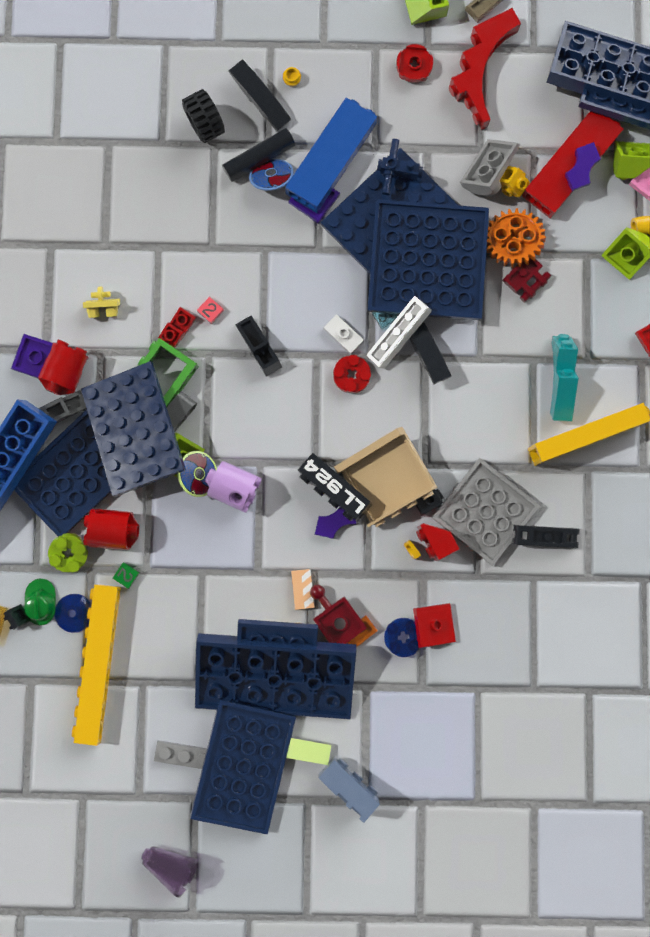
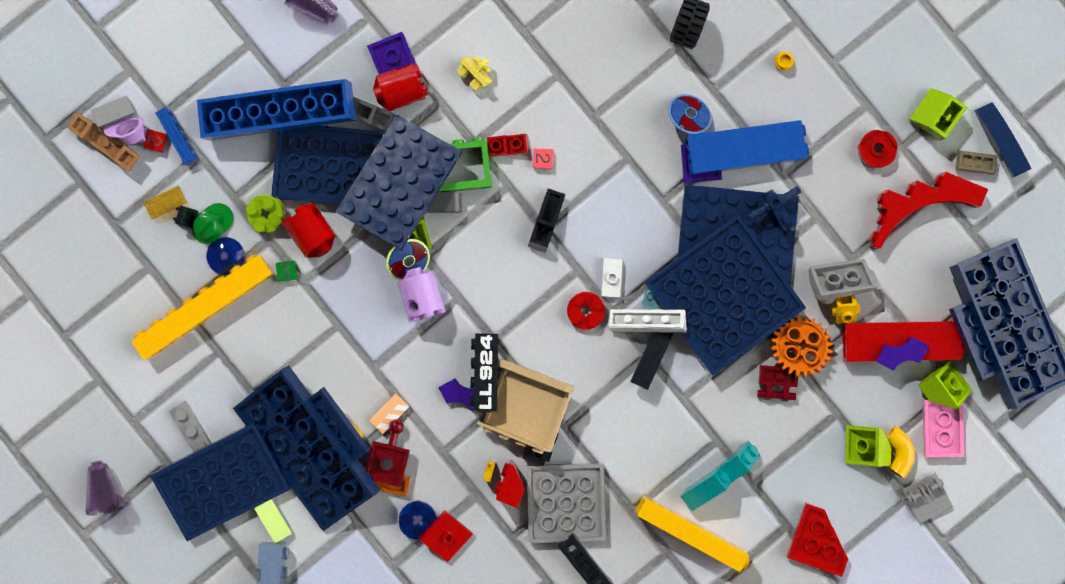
camera: 55 degrees right, 5 degrees up
black brick [222,128,295,182] -> none
black slope [228,59,291,131] -> none

